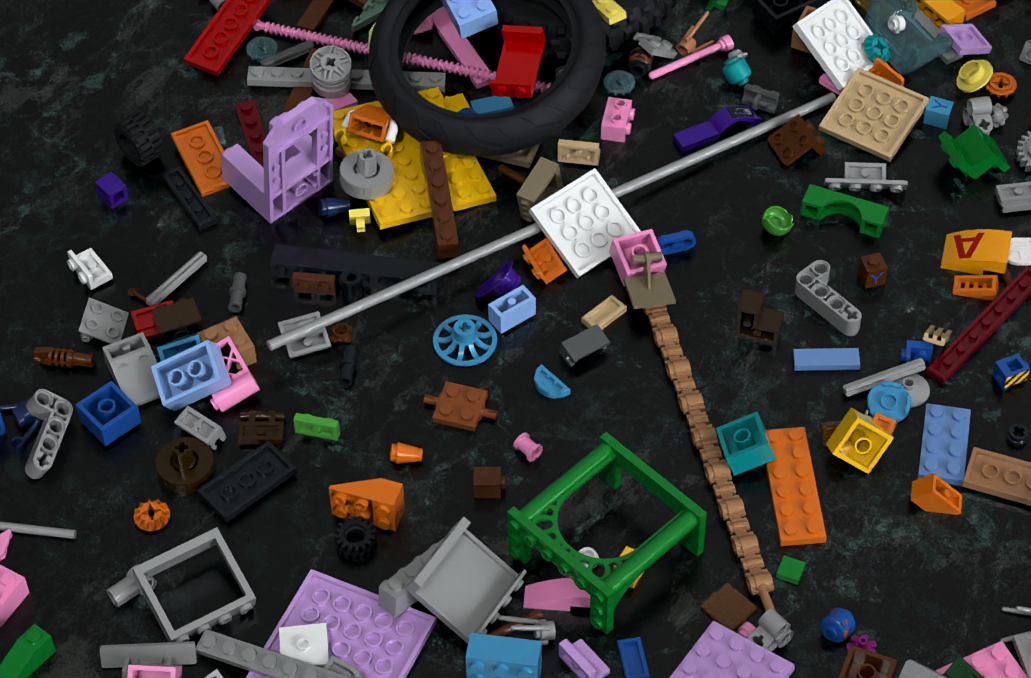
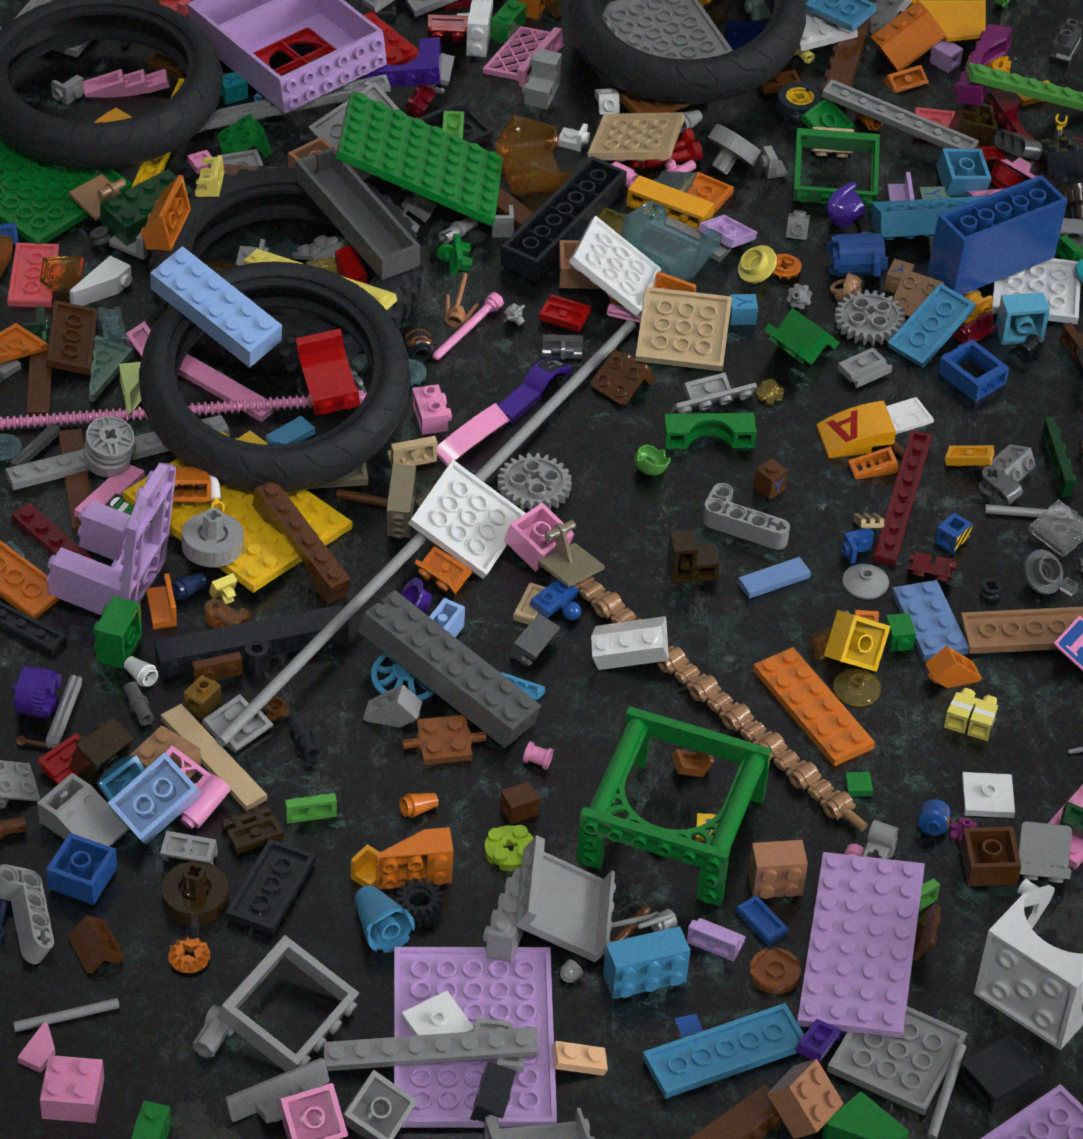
camera: 30 degrees left, 5 degrees down
bright pink slope [523,578,590,611] -> none
light grey plate [633,32,677,59] -> none
blue plate [657,230,696,255] -> none
clear orange piece [701,583,757,631] -> none
teal brick [716,411,776,476] -> none
teal head [722,55,752,86] -> none
light grey axle [843,358,926,397] -> none
teal gear [863,33,892,62] -> none
dark azure tile [867,381,911,423] -> none
white plate [888,15,905,34] -> none
light grey piece [963,96,993,135] -> none
none -> dark purple piece [11,665,62,719]
none -> reddish brown panel [68,915,125,974]
none -> green brick [93,596,142,669]
none -> white cone [124,656,158,687]
none -> orange panel [146,573,177,629]
none -> tan tile [161,704,267,811]
none -> pearl gold brick [183,675,222,719]
none -> clear orange leg [205,599,250,629]
none -> light orange panel [351,844,380,887]
none -> dark azure cone [354,885,415,953]
none -> dark grey piece [358,590,542,748]
none -> light grey slope [363,684,422,728]
none -> bright pink slope [437,403,510,467]
none -> lime plate [485,825,533,871]
none -> light grey gear [497,453,572,511]
none -> blue plate [529,579,581,620]
none -> red plate [539,294,591,332]
none -> light grey hinge [560,959,583,983]
none -> white slope [591,616,669,670]
none -> dark orange bracket [671,749,714,777]
none -> nougat brick [748,840,808,899]
none -> clear yellow plant [756,379,784,404]
none -> clear yellow dish [833,669,881,707]
none -> green brick [885,613,916,652]
none -> dark red hinge [907,551,957,581]
none -> light yellow hips [944,688,998,741]
none -> white plate [961,772,1015,818]

